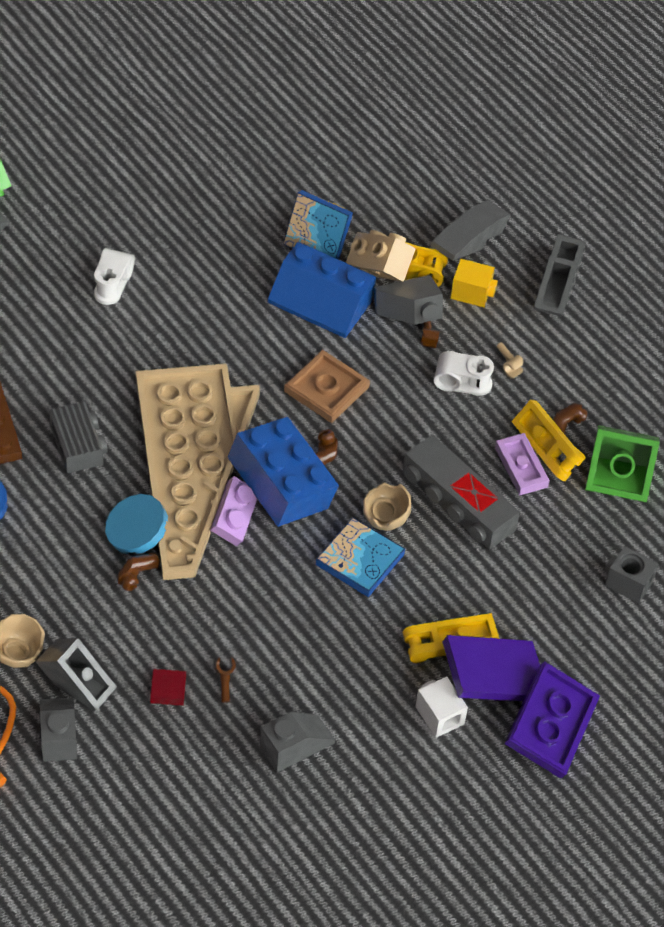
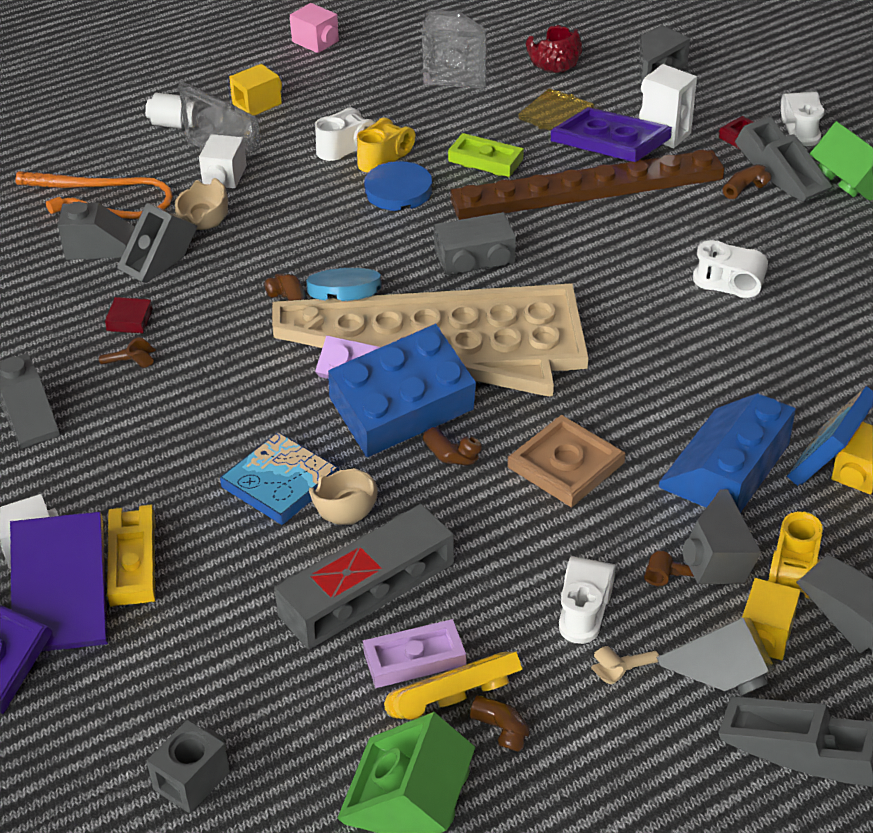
camera: 100 degrees right, 10 degrees down
tan brick [346,230,415,282] -> none
none -> slope [656,617,775,696]

